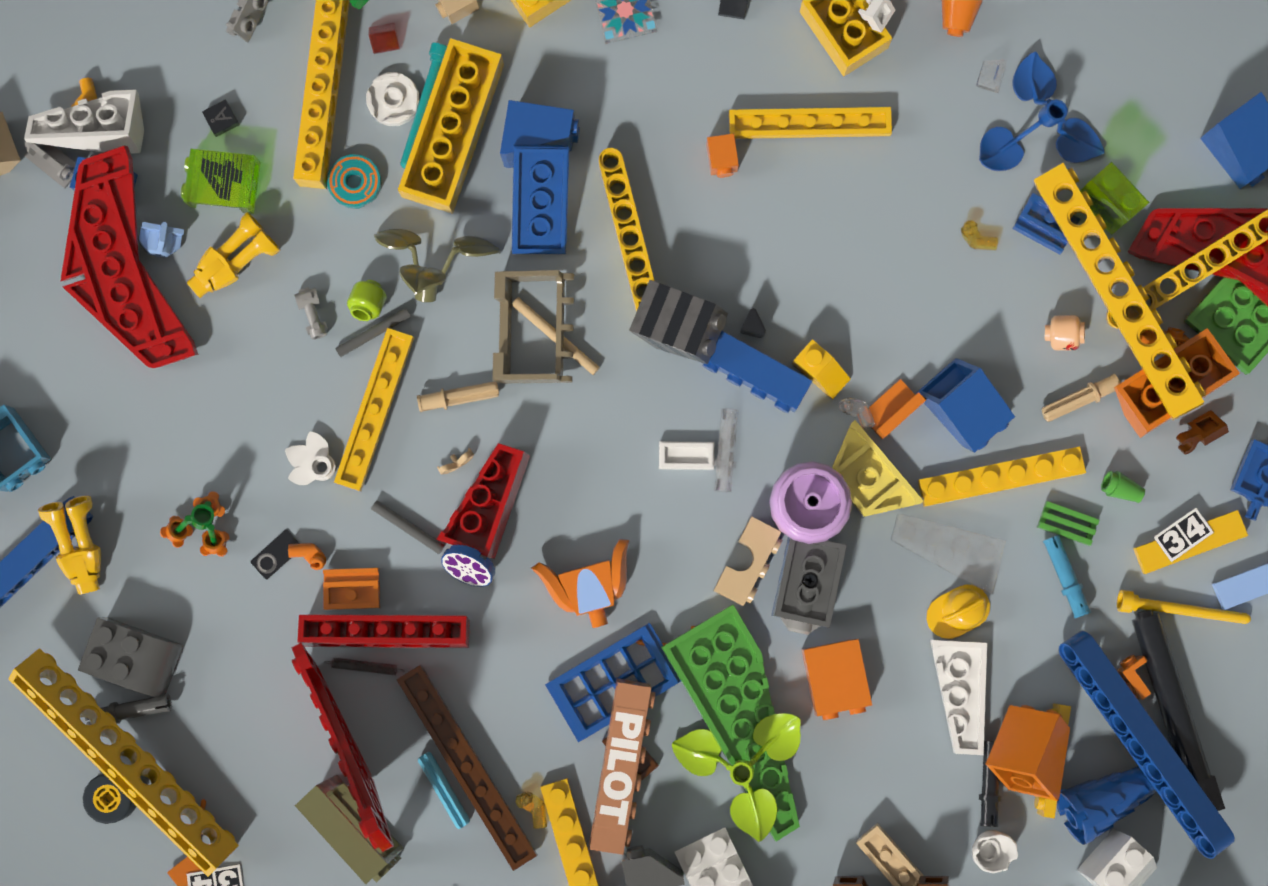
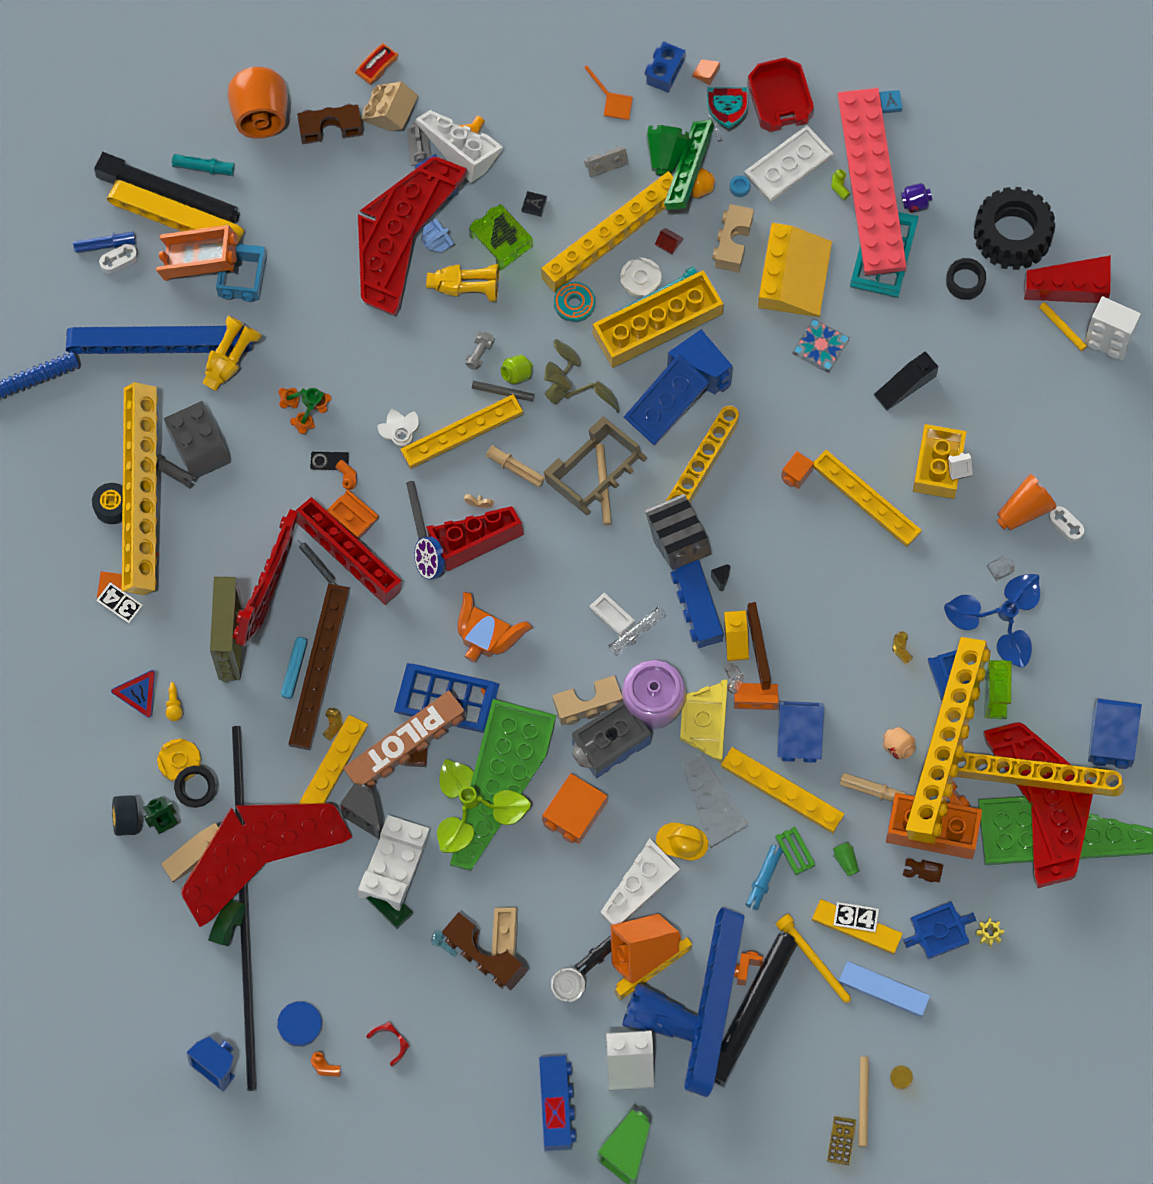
camera: 40 degrees right, 15 degrees down
none -> reddish brown tile [747,602,771,690]

